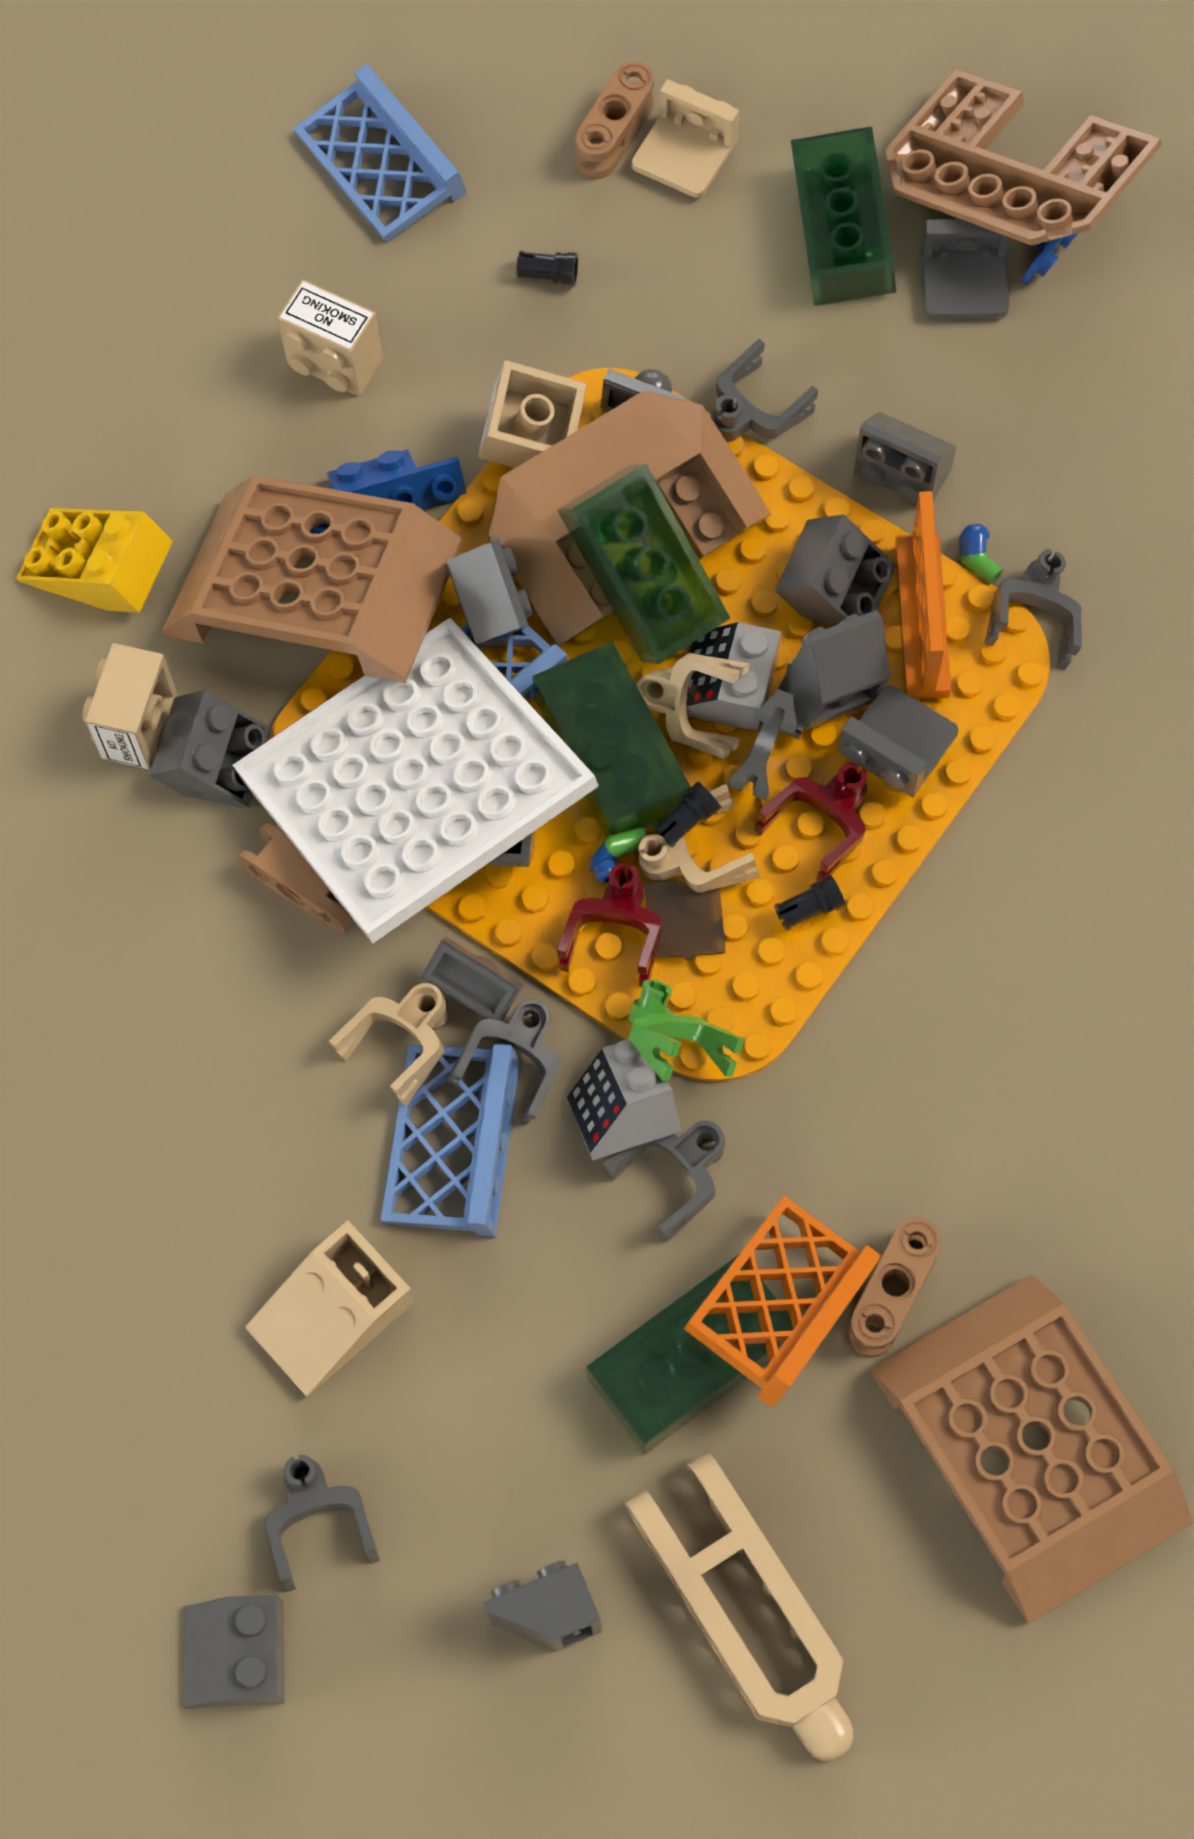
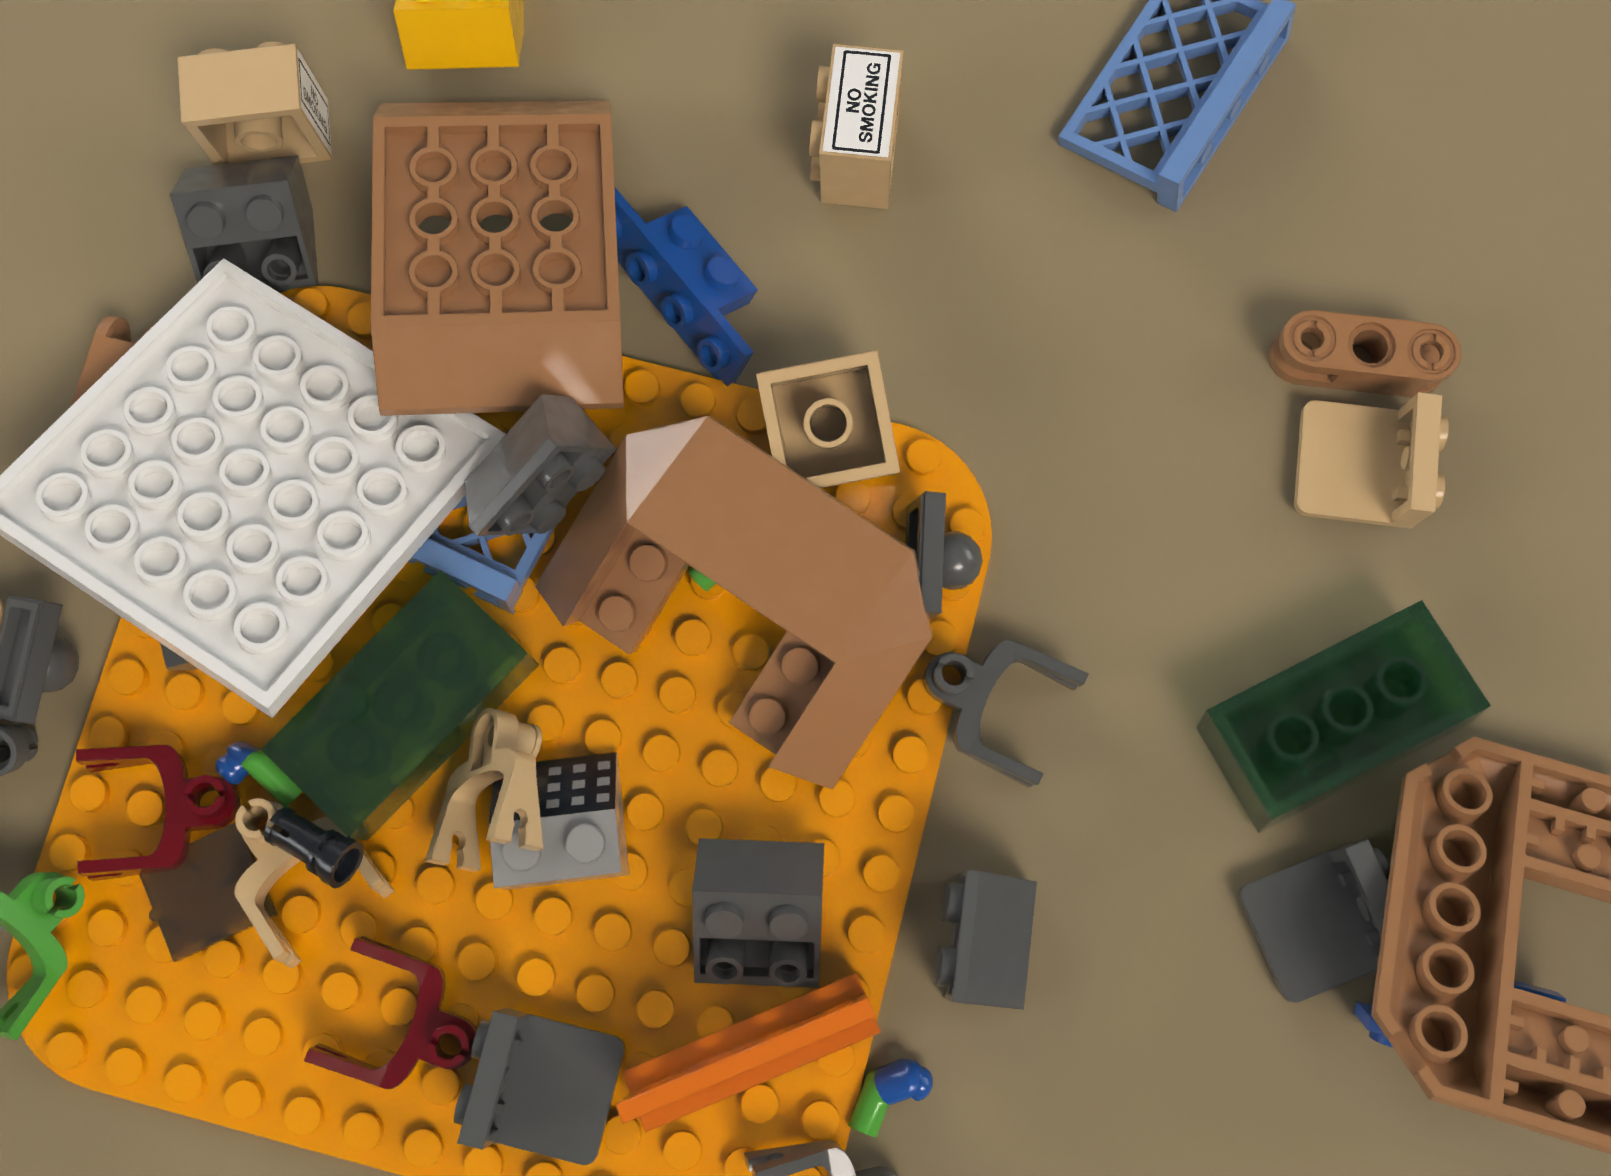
camera: 70 degrees right, 10 degrees up
black pin [517,251,579,286] -> none
clear green brick [557,463,731,664] -> none
dark grey piece [727,689,804,800] -> none
black pin [774,874,846,931] -> none
dark grey slope [778,610,890,729] -> none

